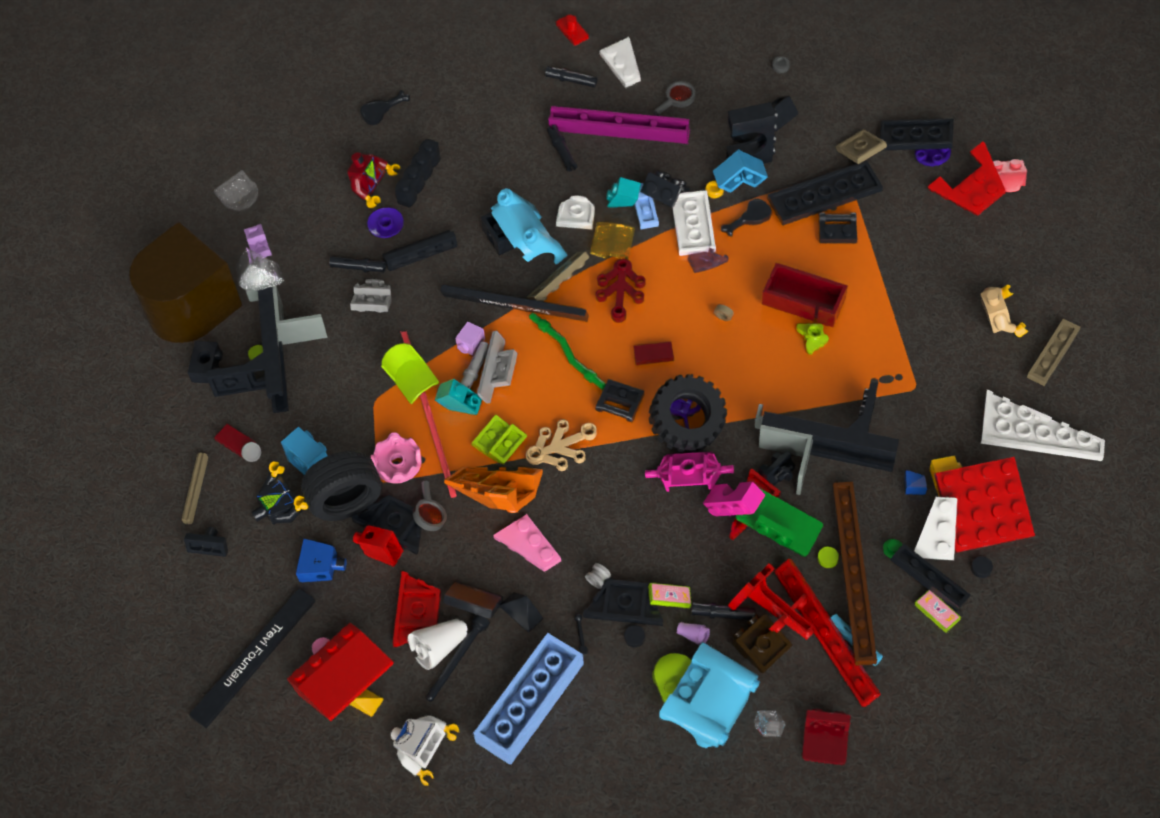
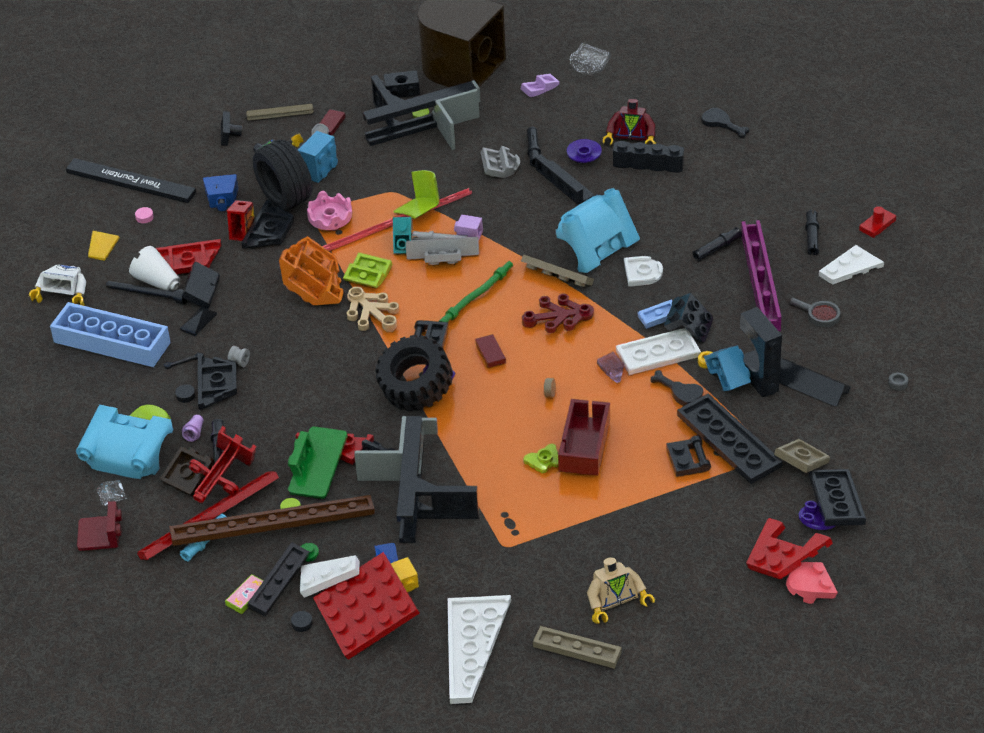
camera: 75 degrees right, 15 degrees down
clear slope [236,248,284,291] -> none
red slope [287,623,394,721] -> none
dark grey piece [413,481,447,531] -> none
black tile [440,284,589,322] -> none
bright pink wing [493,514,561,572] -> none
clear yellow slope [590,222,635,260] -> none
teal slope [606,177,641,208] -> none
dark pink plate [645,452,734,492] -> none
tile [648,583,692,608] -> none
dark pink arch [703,482,765,516] -> none

